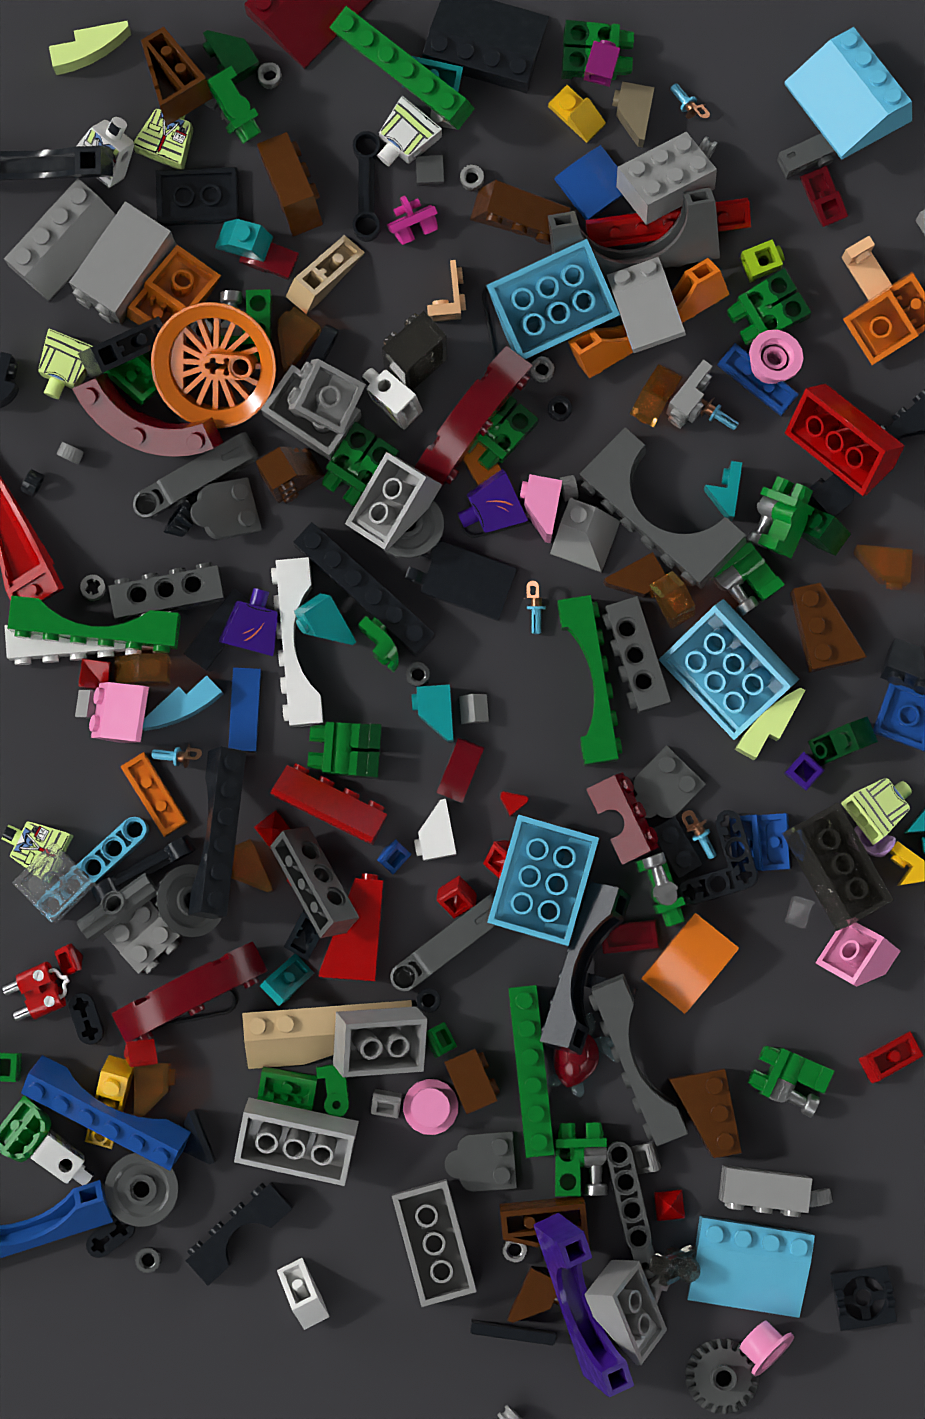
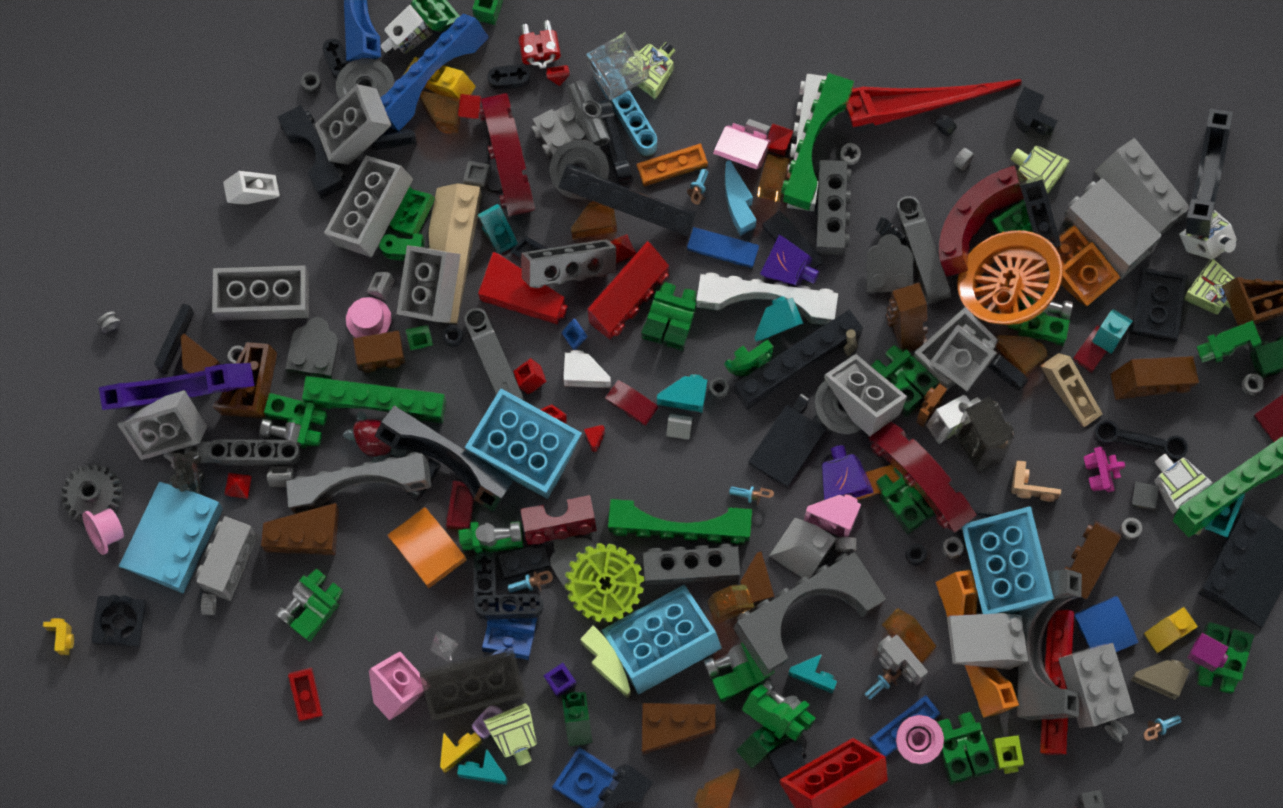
camera: 105 degrees right, 10 degrees down
none -> yellow bracket [43,618,74,655]
none -> light grey brick [315,84,391,165]
none -> dark grey tile [463,161,491,188]
none -> lime piece [565,543,644,622]
none -> dark tan piece [844,329,858,356]
none -> dark orange plate [916,383,947,428]

